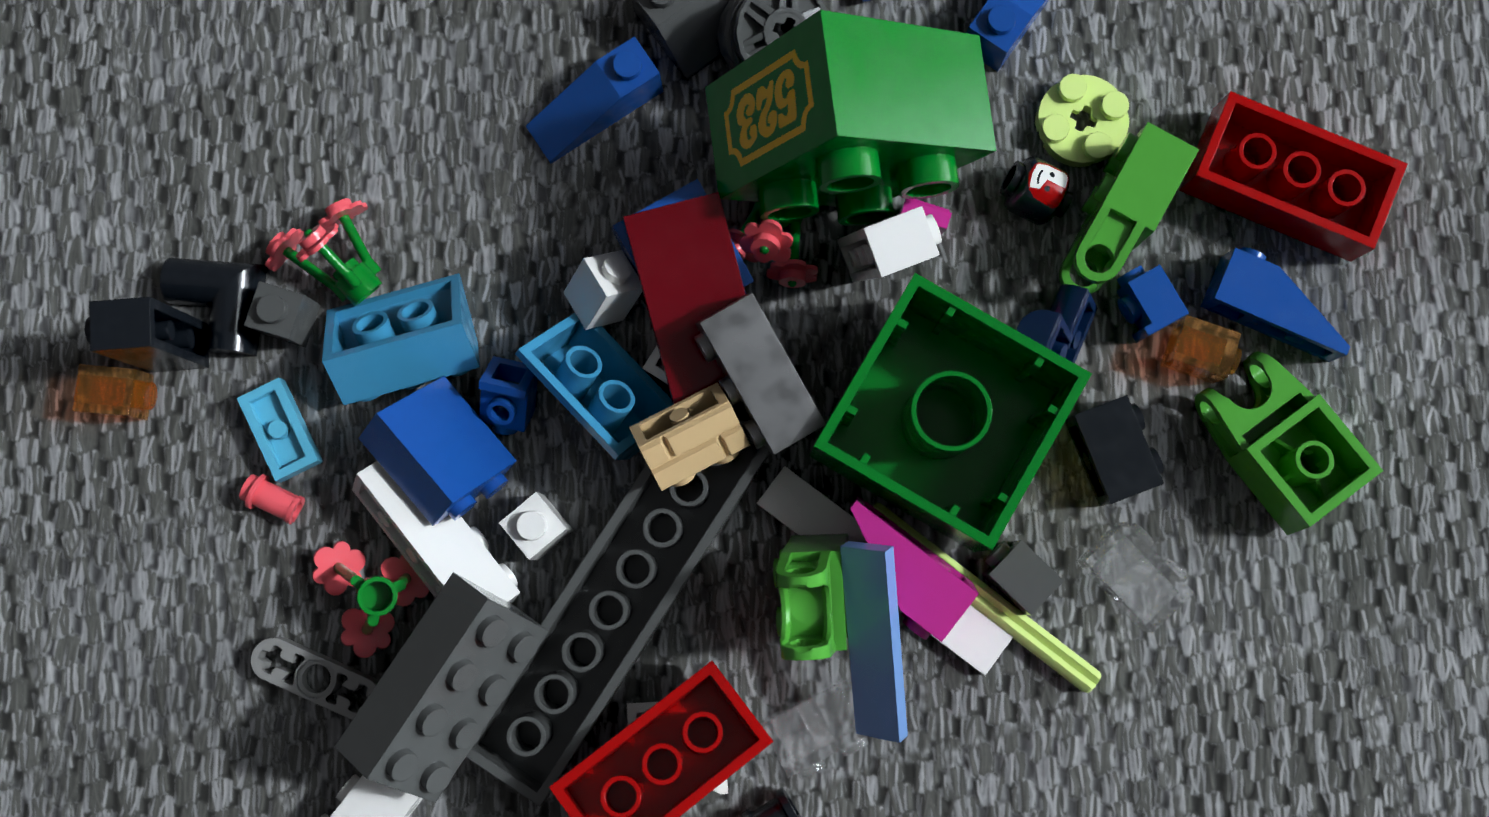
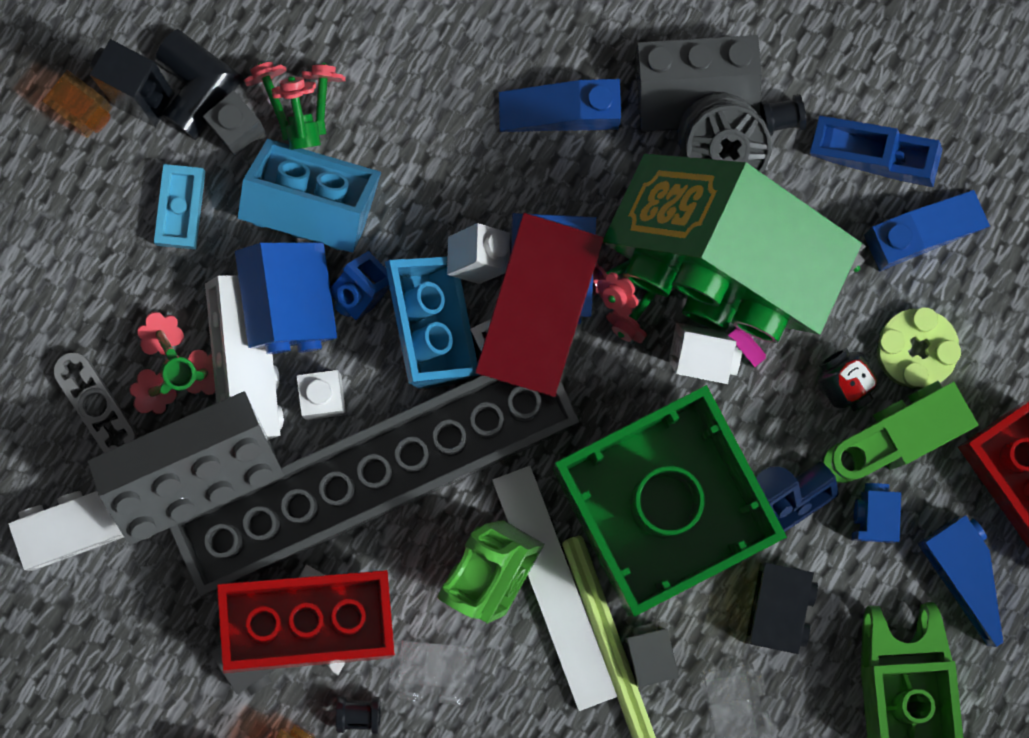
camera: 25 degrees right, 0 degrees up
coral pin [239,474,305,525] -> none
tan brick [629,382,750,491] -> none
flat silver brick [694,293,826,455] -> none
medium blue tile [840,541,908,743] -> none
dark pink slope [850,495,979,642] -> none
clear orange brick [1160,315,1242,384] -> none

